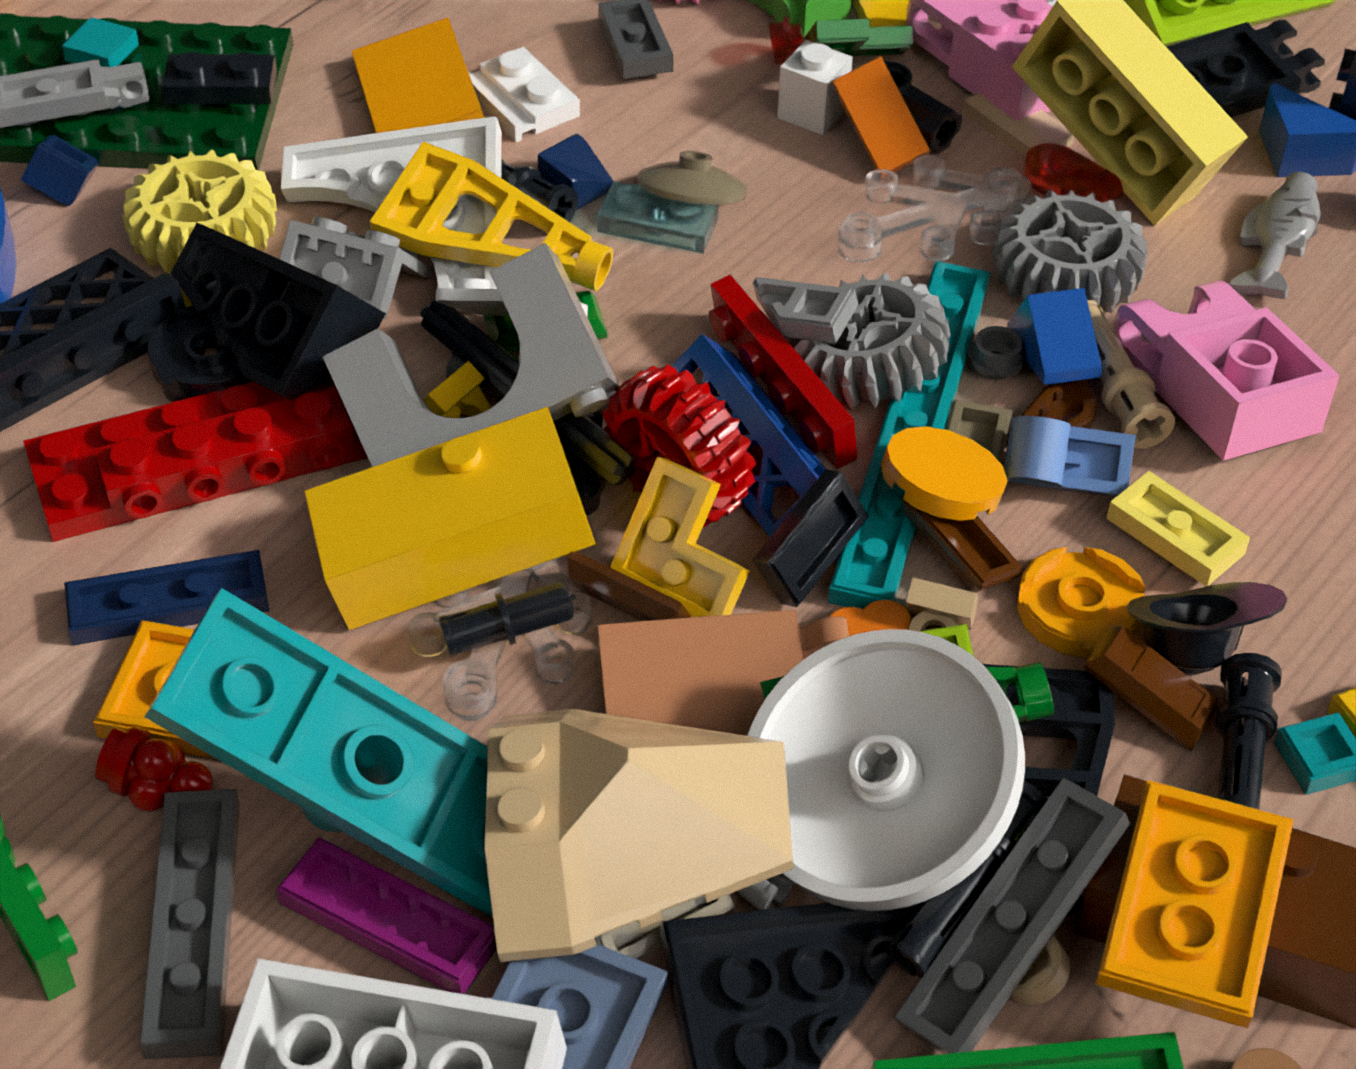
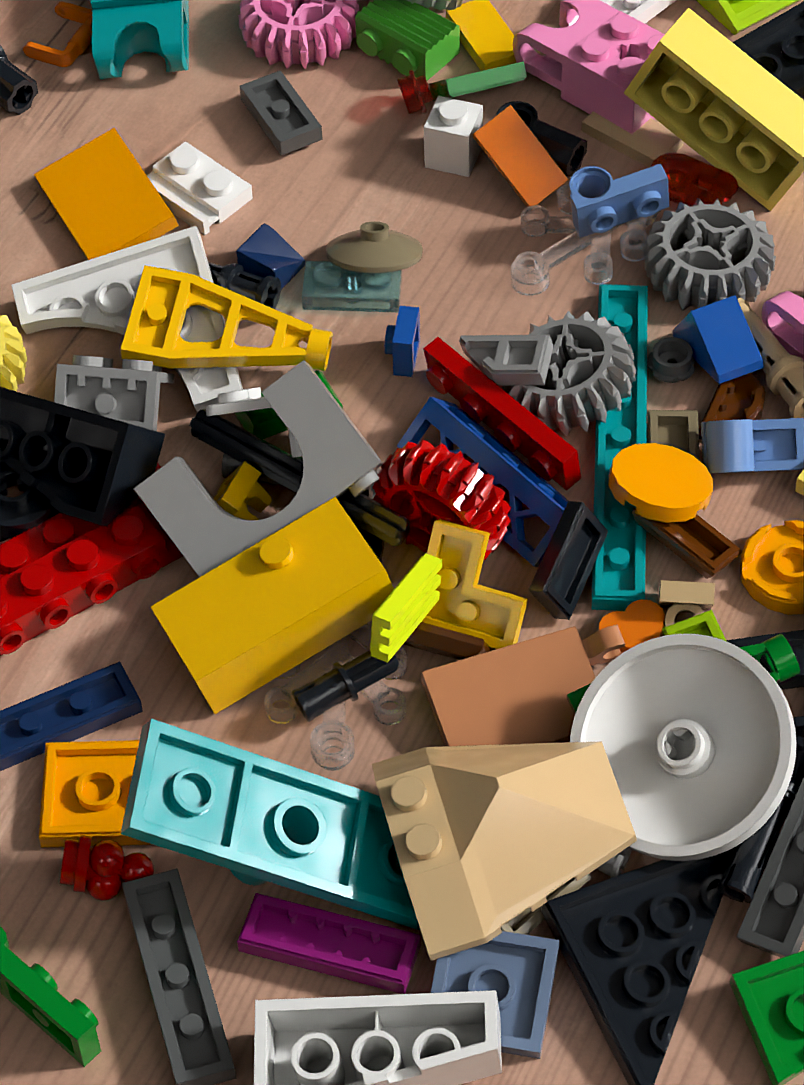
camera: 10 degrees left, 5 degrees up
none -> neon yellow tile [370,553,442,663]
none -> blue plate [384,306,420,377]
none -> medium blue plate [569,164,670,238]

